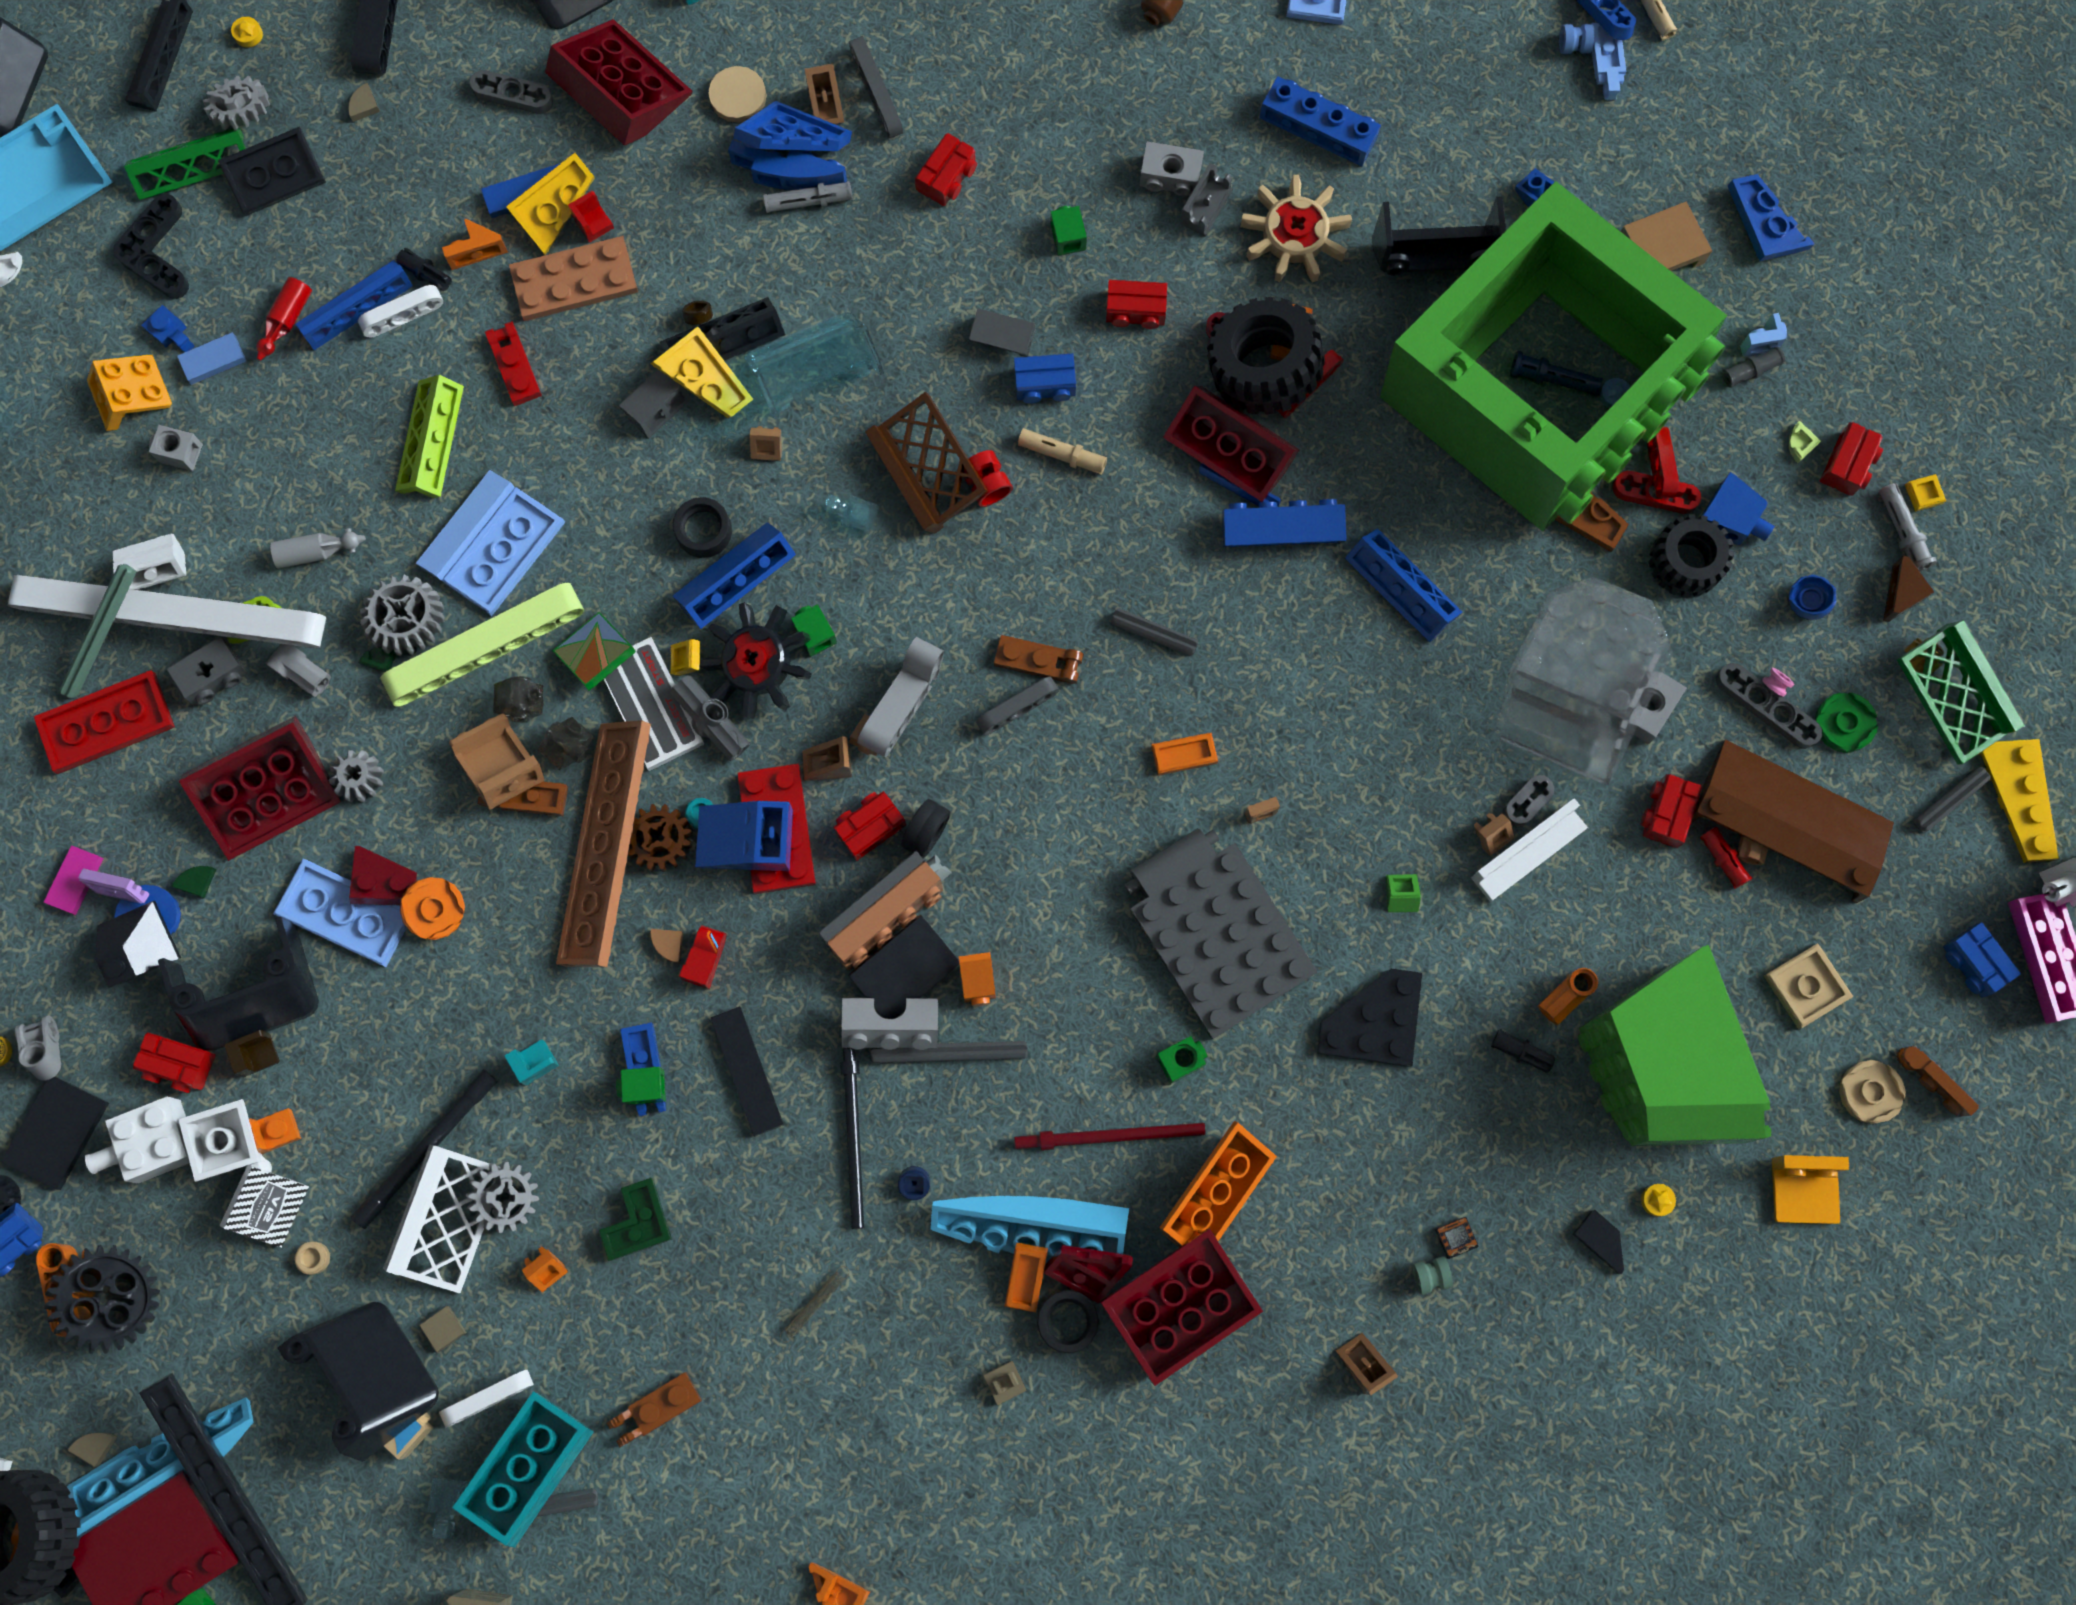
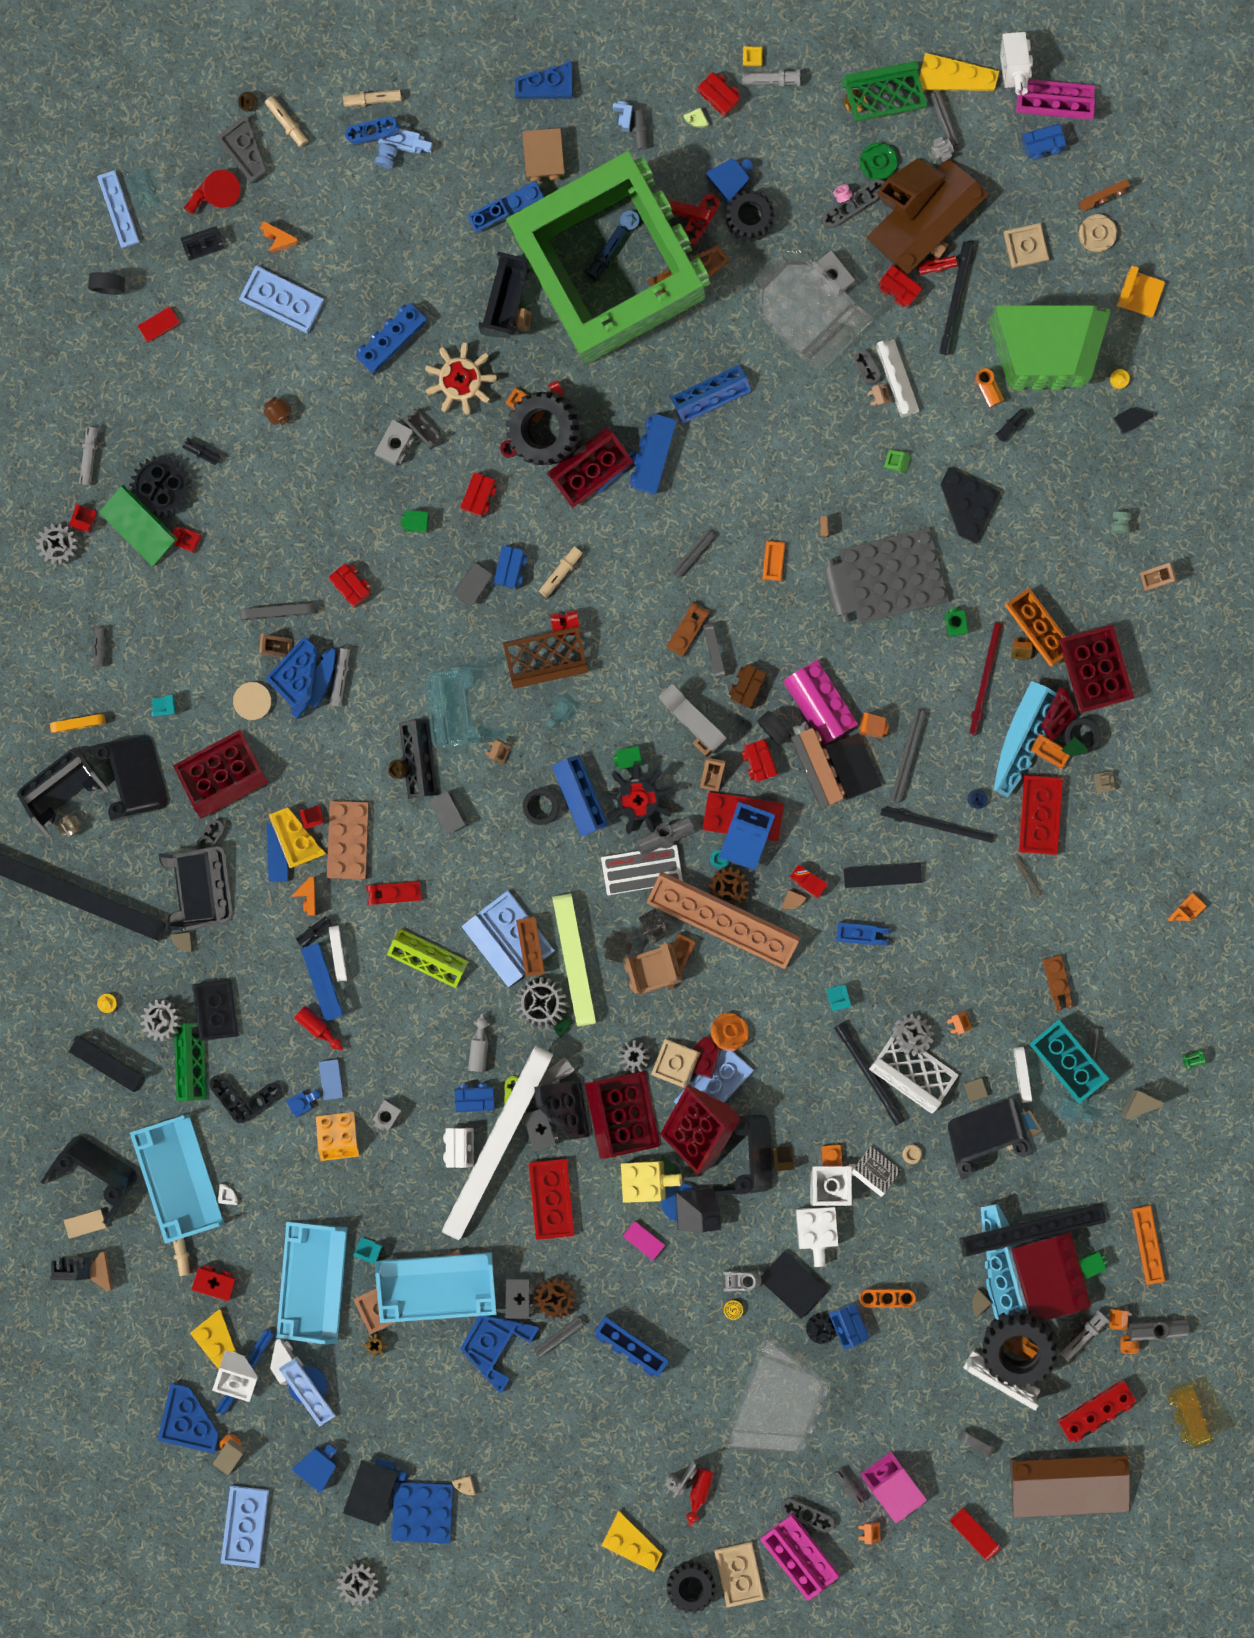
camera: 75 degrees left, 10 degrees up
black gear [44,1245,160,1354] -> none
sand green axle [59,564,136,699] -> none
lavender tile [78,868,149,904] -> none
red brick [133,1032,216,1093] -> none
tile [552,612,636,691] -> none
dark green plate [599,1178,672,1261] -> none
green brick [616,1067,666,1105] -> none
yellow wing [650,327,753,418] -> none
yellow tile [671,639,700,676] -> none
light grey arch [842,998,938,1050] -> none
tile [1435,1217,1479,1259] -> none
blue hair [1788,575,1836,620] -> none
reddish brown slope [1883,556,1934,622] -> none
none -> black windscreen [159,846,233,931]
none -> blue brick [455,1083,495,1112]
none -> medium nougat tile [514,308,532,331]
none -> dark orange plate [516,917,545,977]
none -> black plate [534,1079,590,1140]
none -> light yellow brick [621,1161,682,1203]
none -> tan tile [651,1039,700,1088]
none -> dark red slope [660,1085,741,1175]
none -> reddish brown brick [728,664,767,710]
none -> dark pink brick [783,660,858,746]
none -> reddish brown slope [877,158,946,221]
none -> light grey gear [930,137,954,162]
none -> black piece [939,241,974,356]
none -> pearl gold tile [1011,638,1032,660]
none -> red plate [1018,775,1063,855]
none -> dark green tile [1061,737,1088,756]

